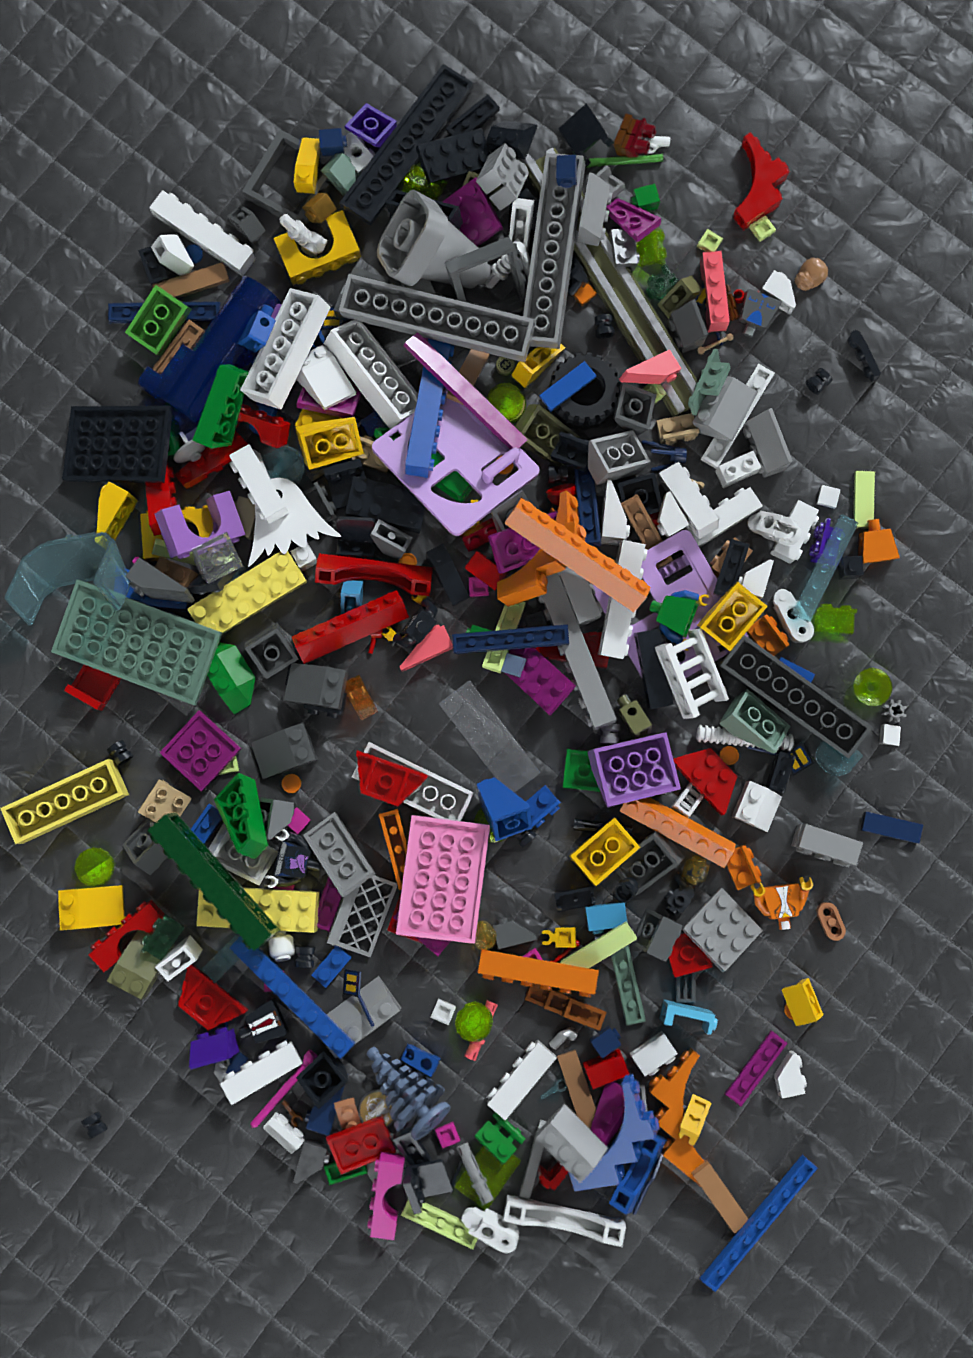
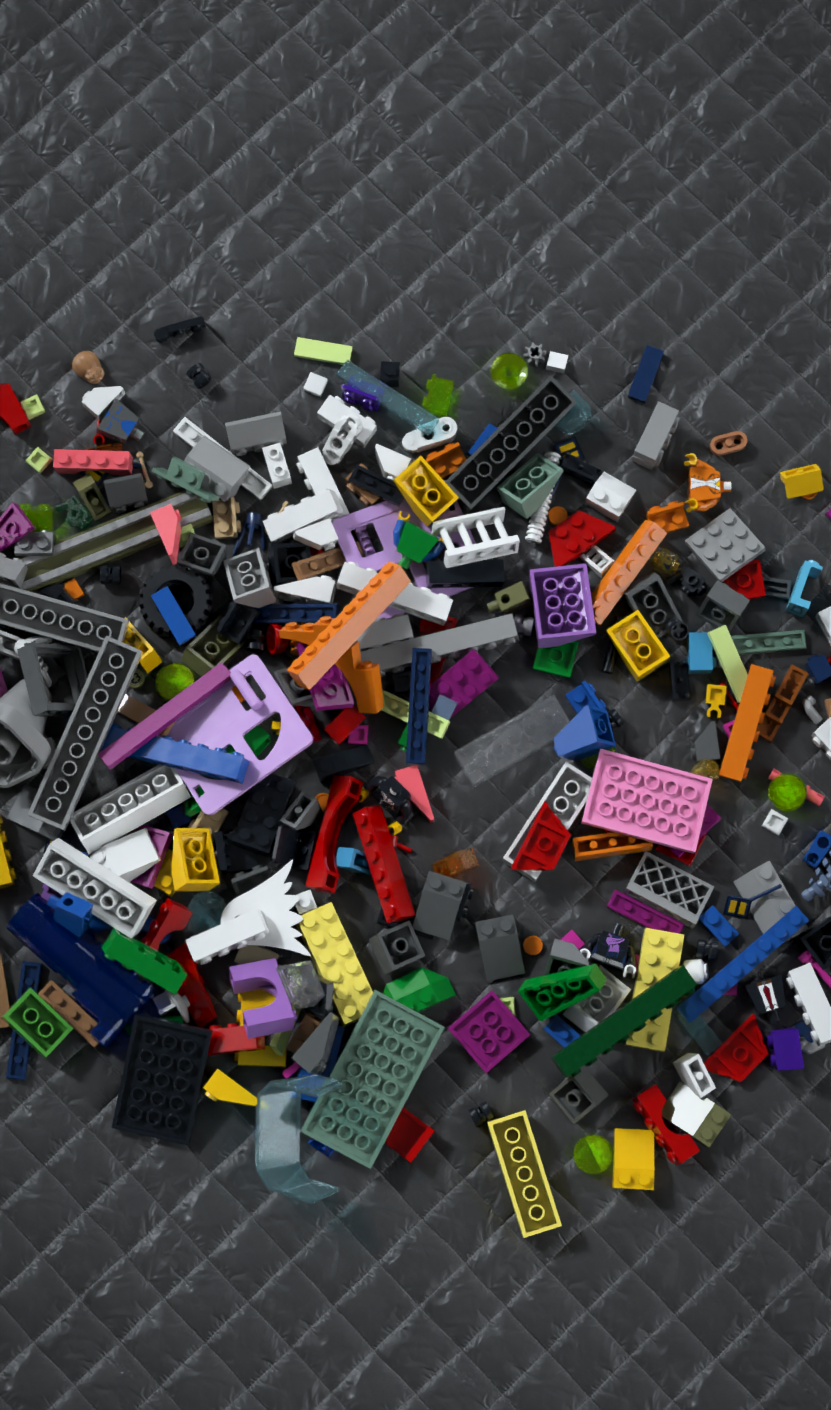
camera: 85 degrees left, 5 degrees down
tan hinge [138,779,192,822] -> none
clear green bracket [140,914,185,961] -> none
light grey plate [303,812,375,897] -> none
orange torso [858,519,900,564] -> none

